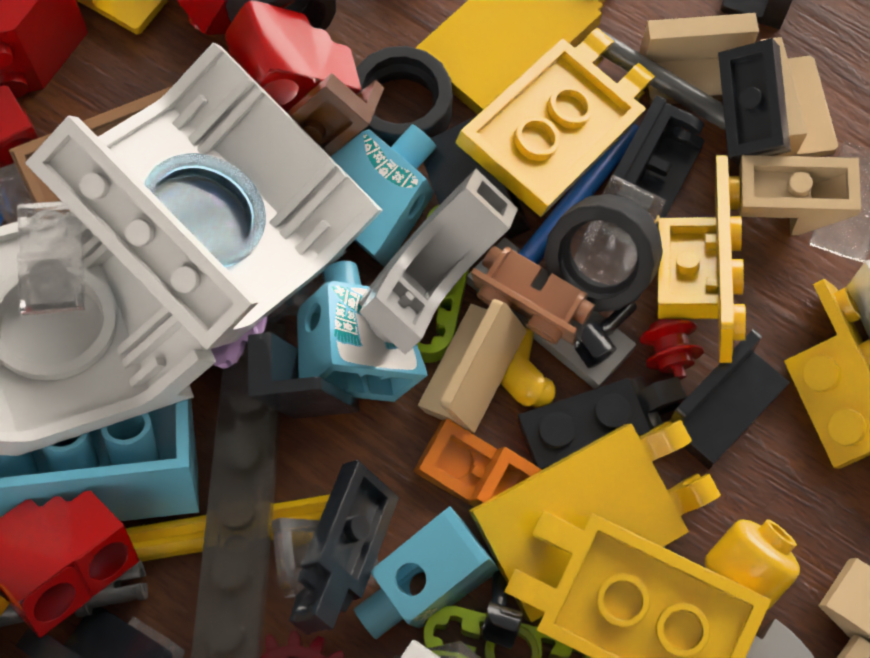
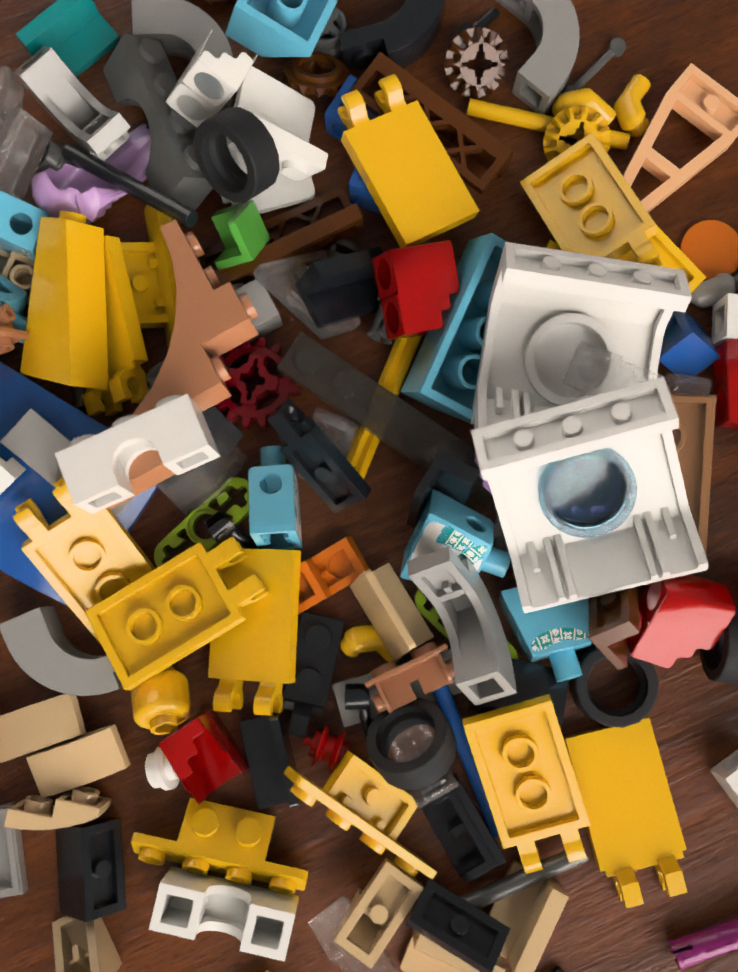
camera: 125 degrees right, 15 degrees up
none -> white plate [145,747,180,791]
none -> red piece [158,709,249,805]

